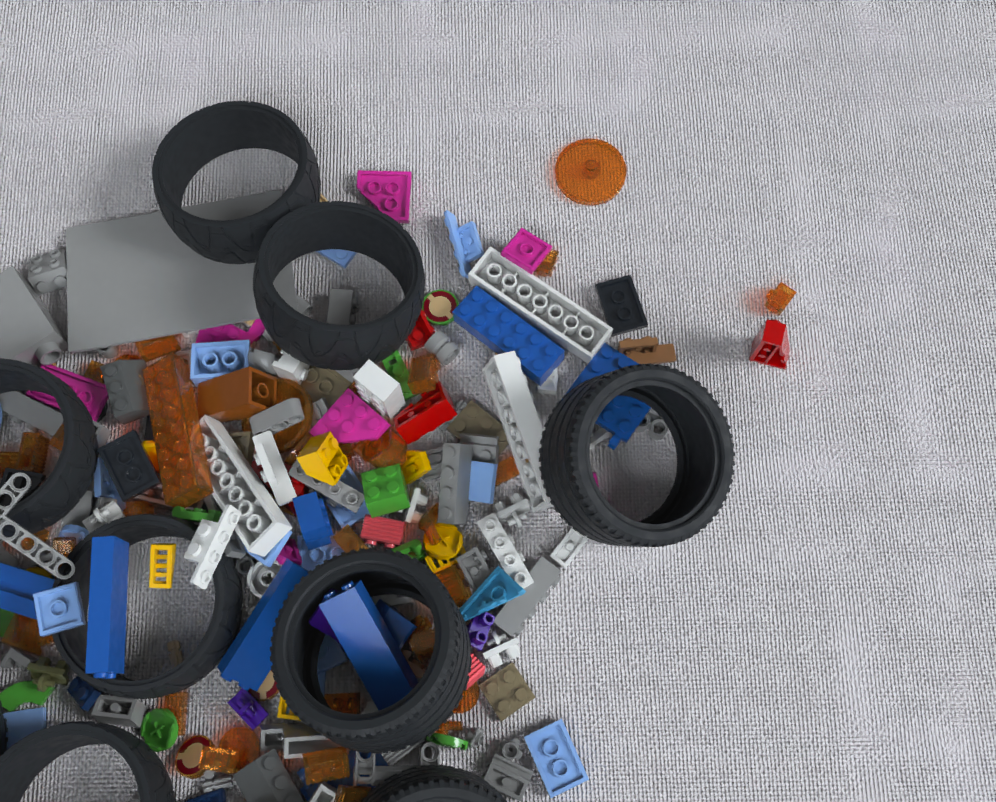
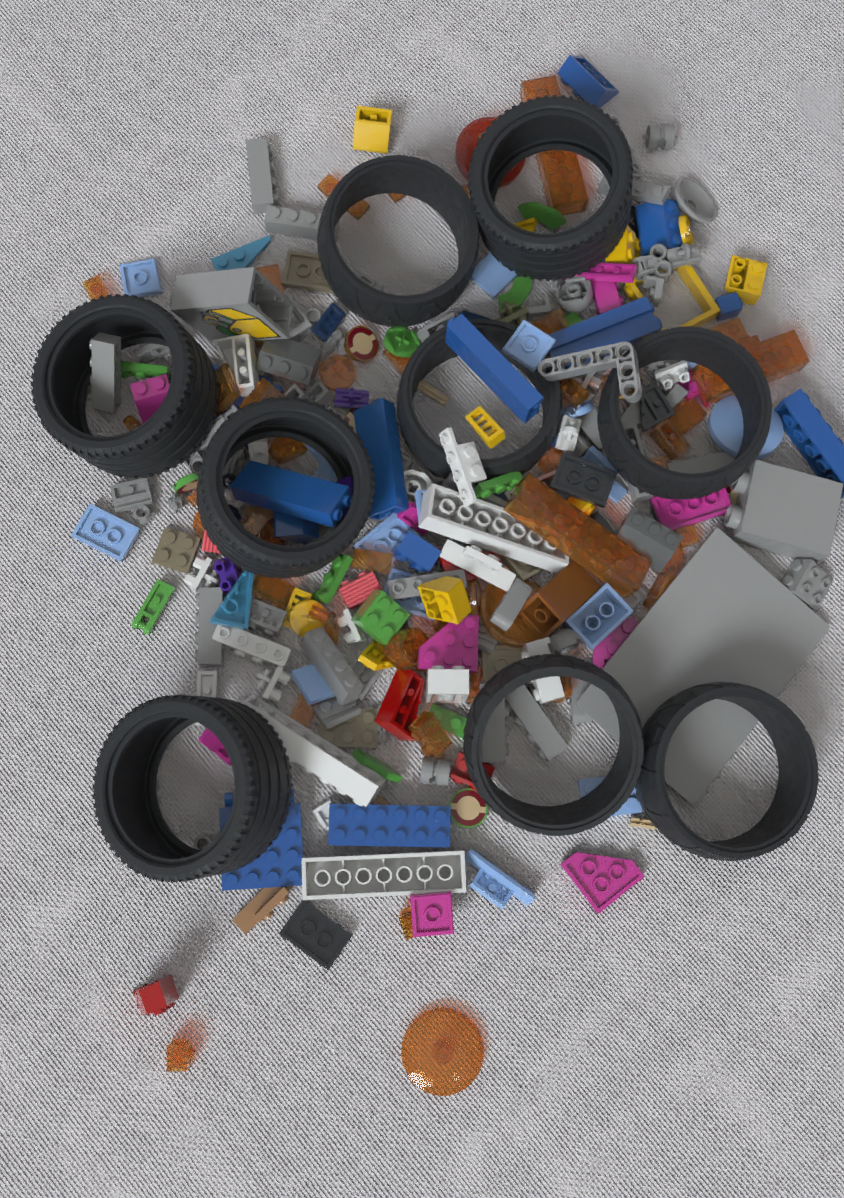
camera: 135 degrees right, 5 degrees up
clear orange slope [198,746,245,773] -> none
none -> bright green plate [131,579,175,635]
none -> bright green tile [352,748,403,783]

